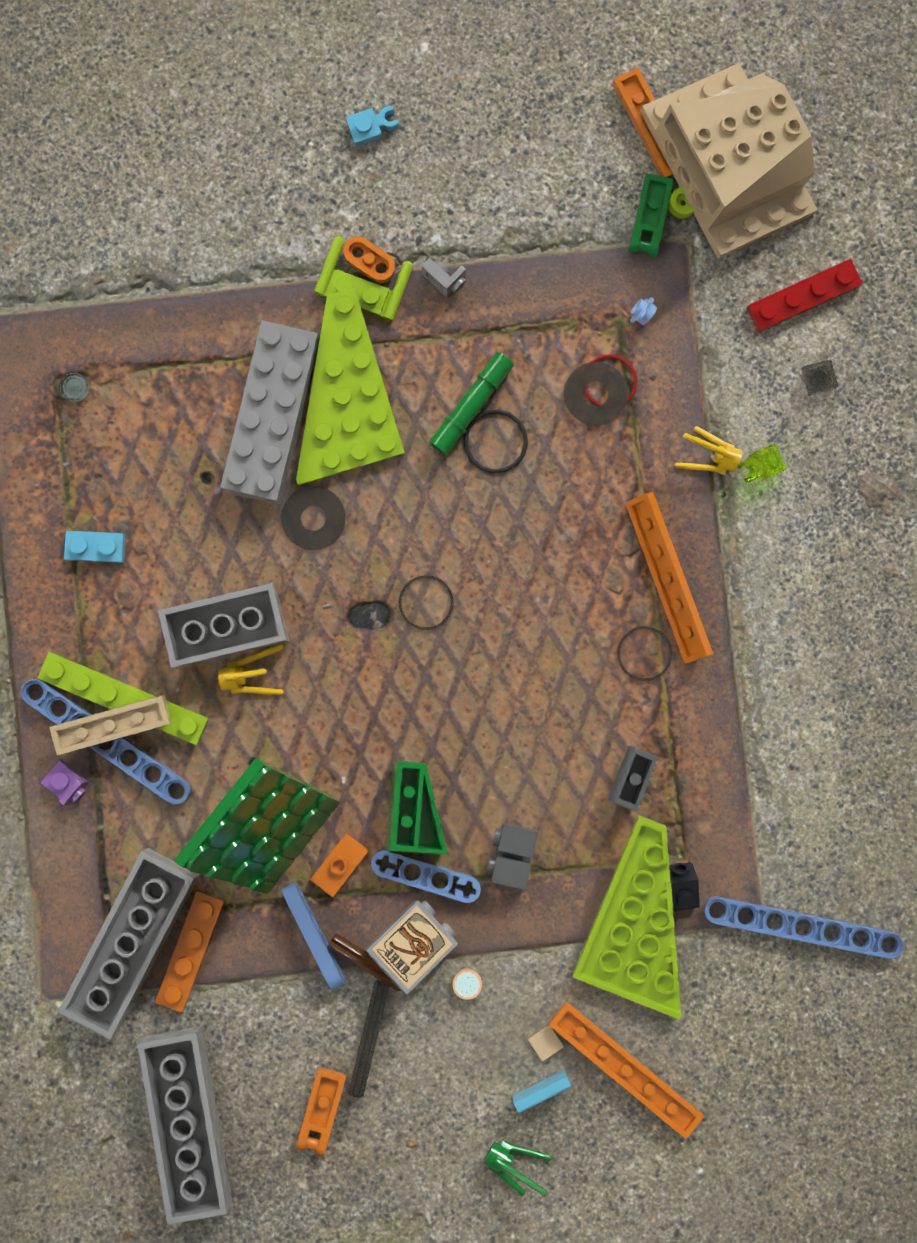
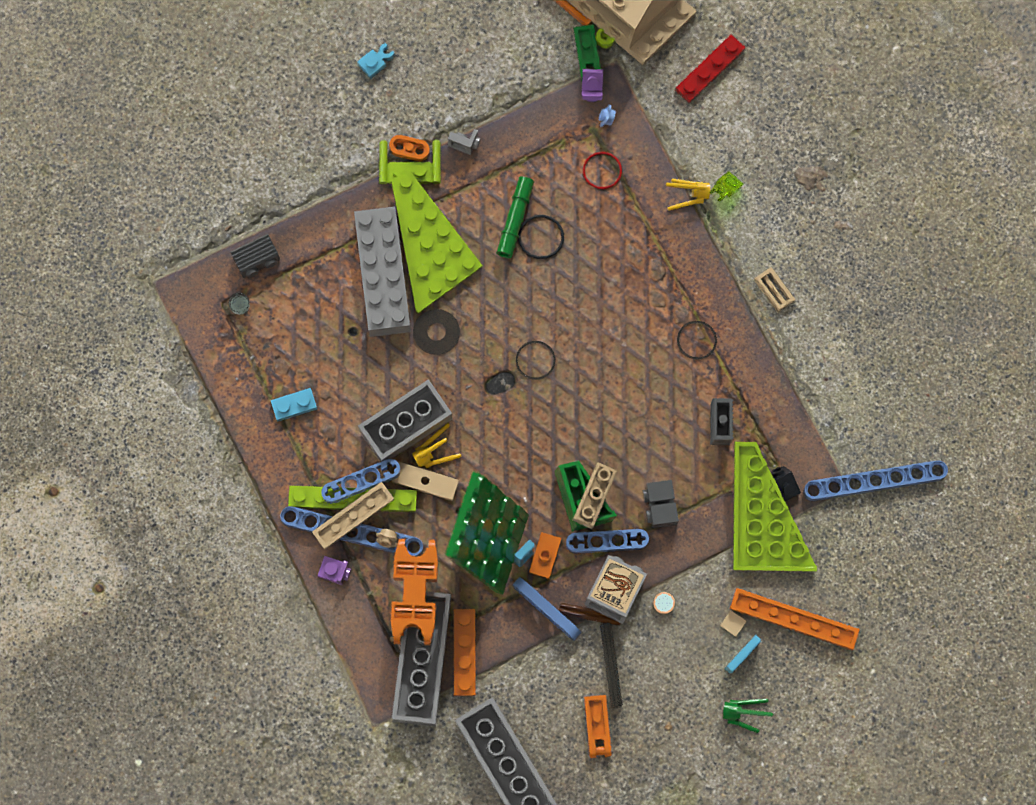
camera: 20 degrees left, 10 degrees down
clear smoke gear [564,362,628,425] -> none
orange plate [625,492,714,664] -> none
clear smoke plate [801,359,839,396] -> none
none -> dark grey brick [231,234,280,278]
none -> medium blue beam [321,459,401,504]
none -> tan plate [376,529,397,548]
none -> orange piece [391,539,438,646]
none -> tan tile [392,462,459,501]
none -> medium azure tile [514,539,535,567]
none -> tan tile [573,462,617,529]
none -> medium lavender bracket [582,69,603,102]
none -> tan tile [754,267,795,313]

